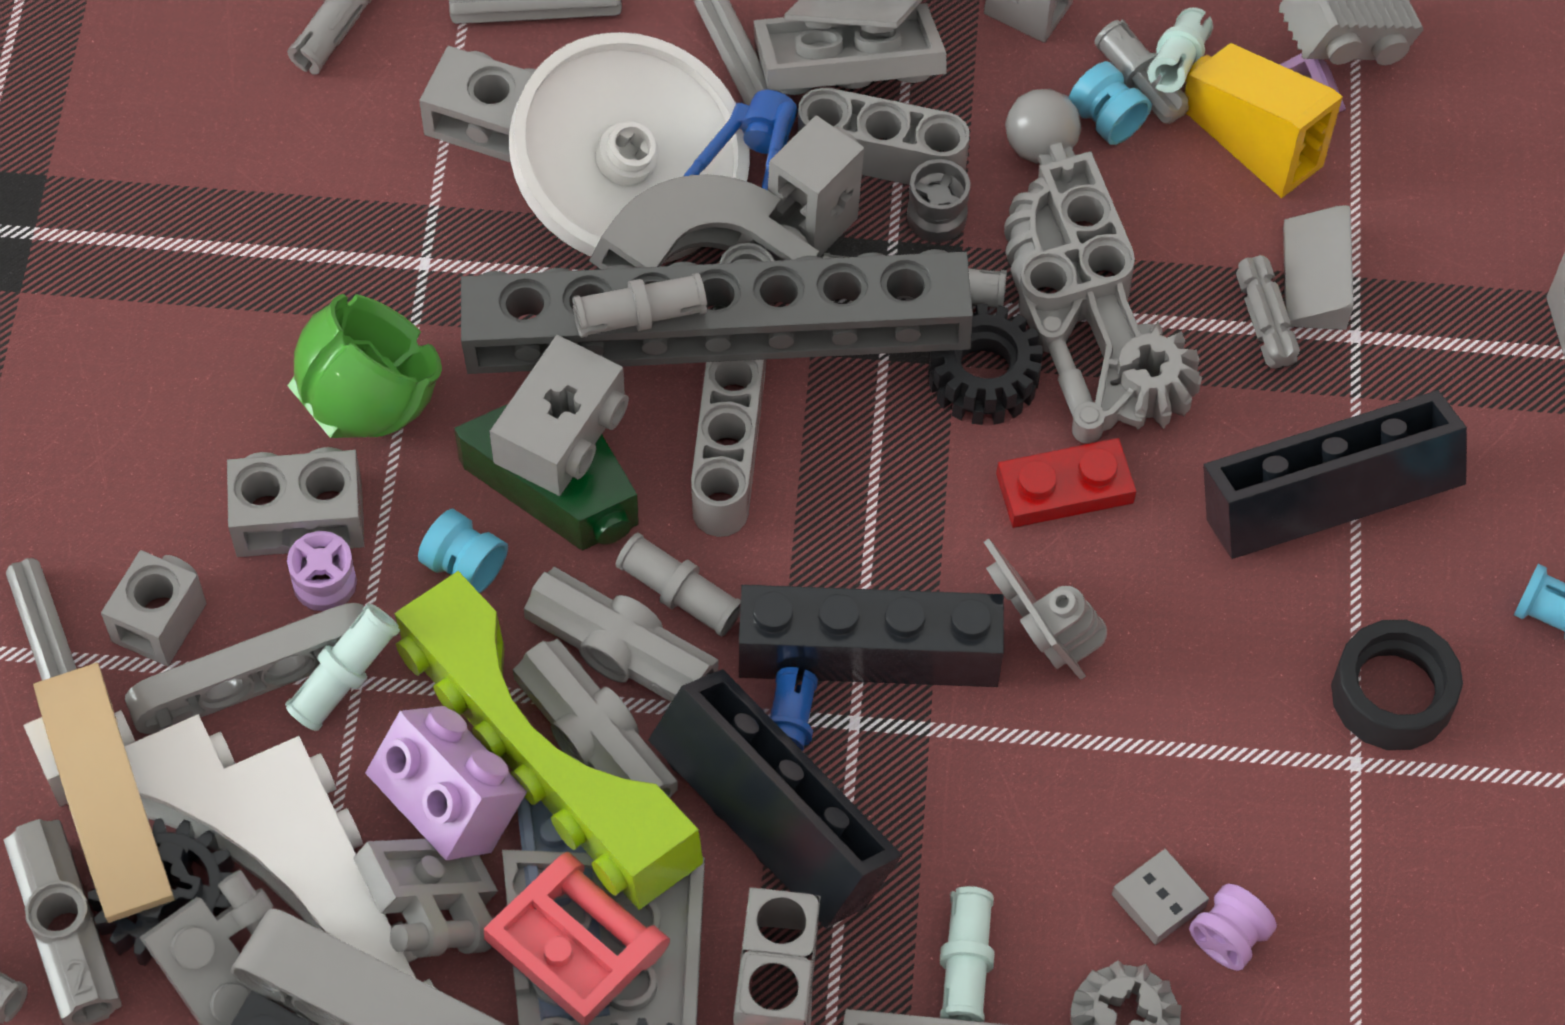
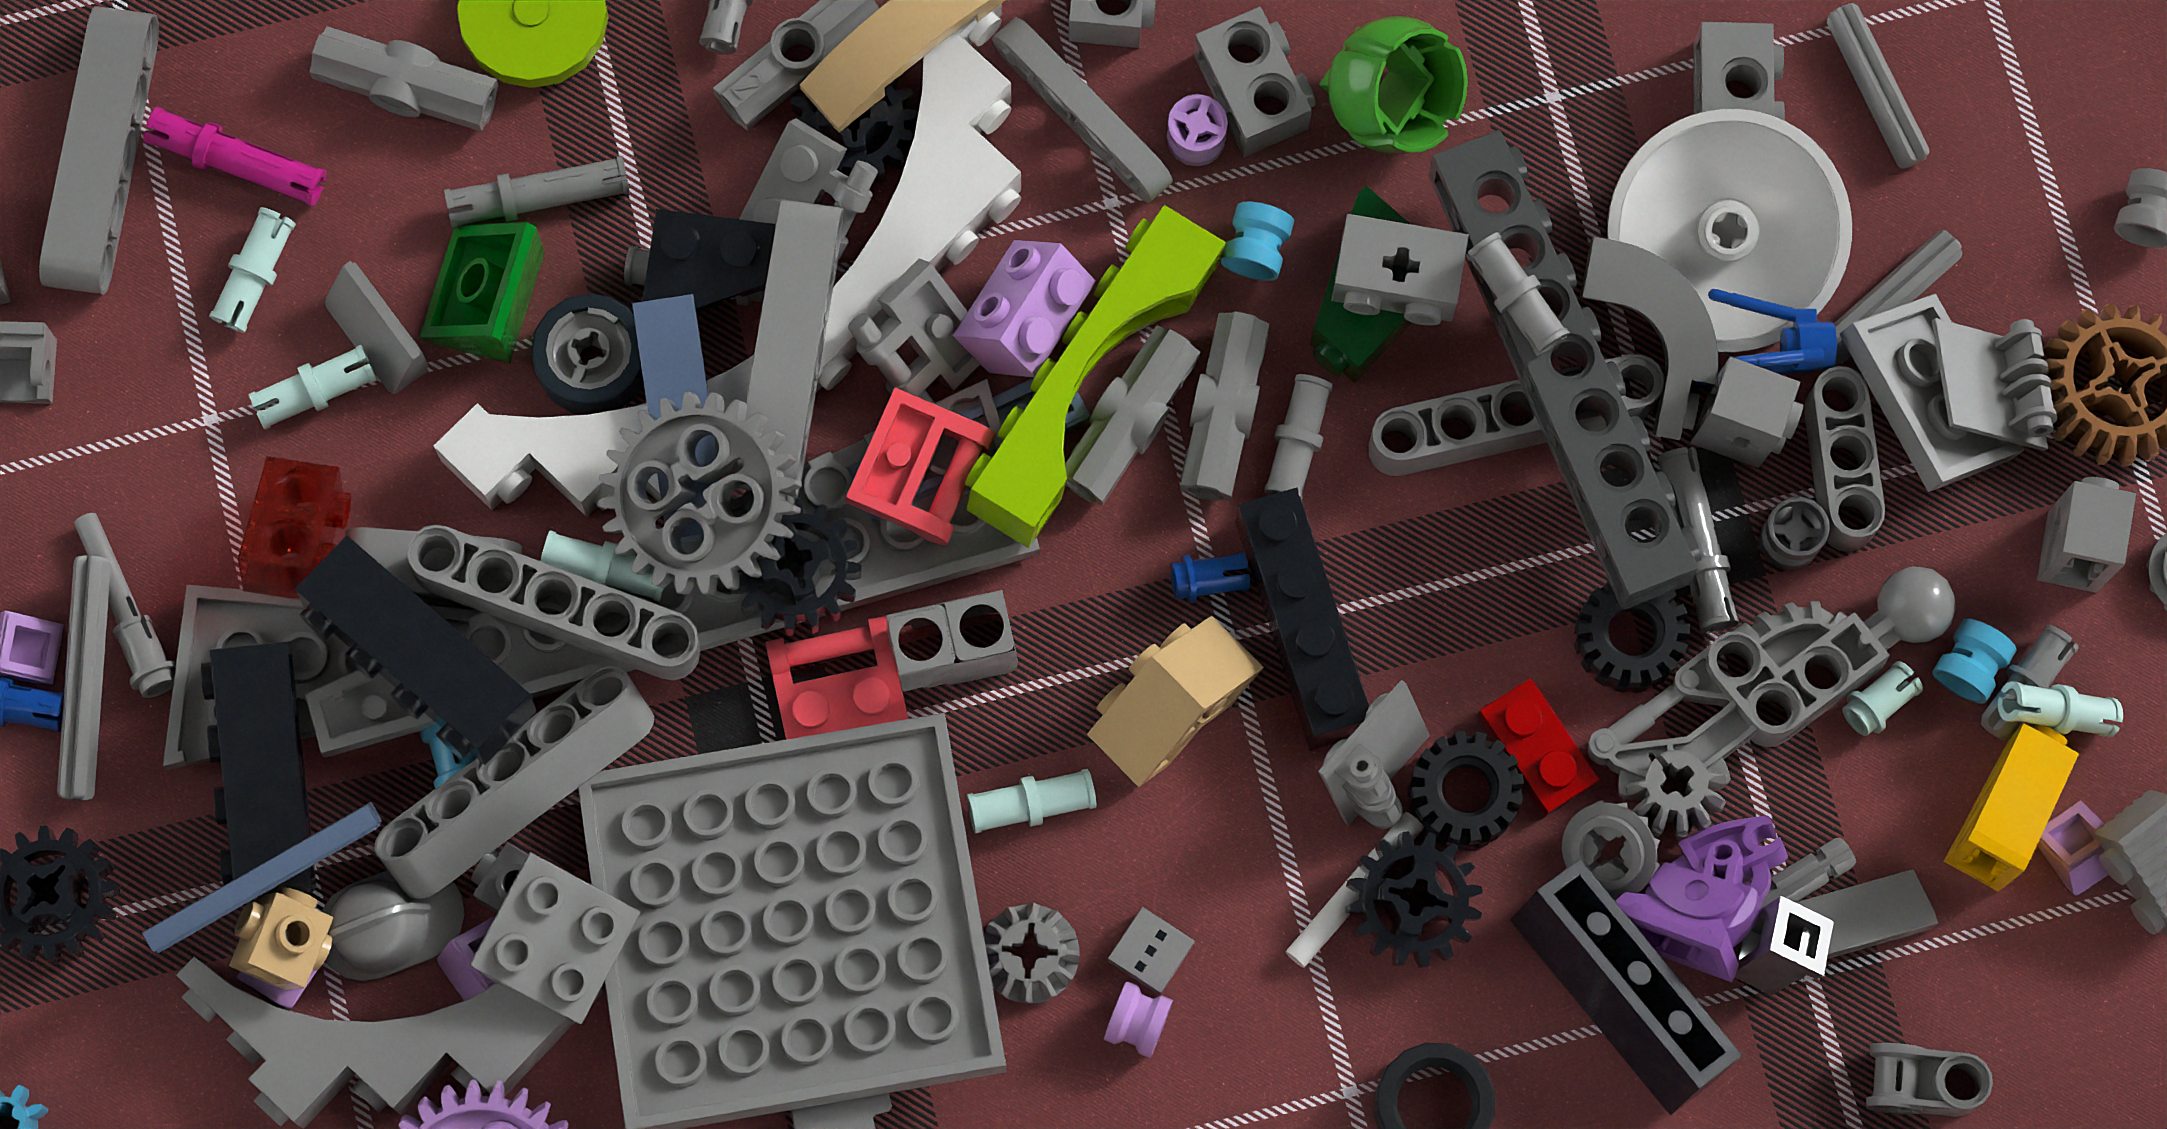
camera: 70 degrees right, 15 degrees up
light aqua pin [285,603,400,731] -> none
black brick [648,669,903,929] -> none
none -> tan brick [1087,616,1264,787]
none -> white bar [1285,812,1424,968]
none -> black gear [1345,831,1483,968]
none -> black tyre [1408,731,1524,850]
none -> light grey gear [1562,800,1660,900]
none -> medium lavender piece [1615,816,1788,982]
none -> flat silver brick [1734,896,1834,995]
none -> light aqua pin [1842,661,1923,736]
none -> light grey piece [1866,1043,1993,1117]

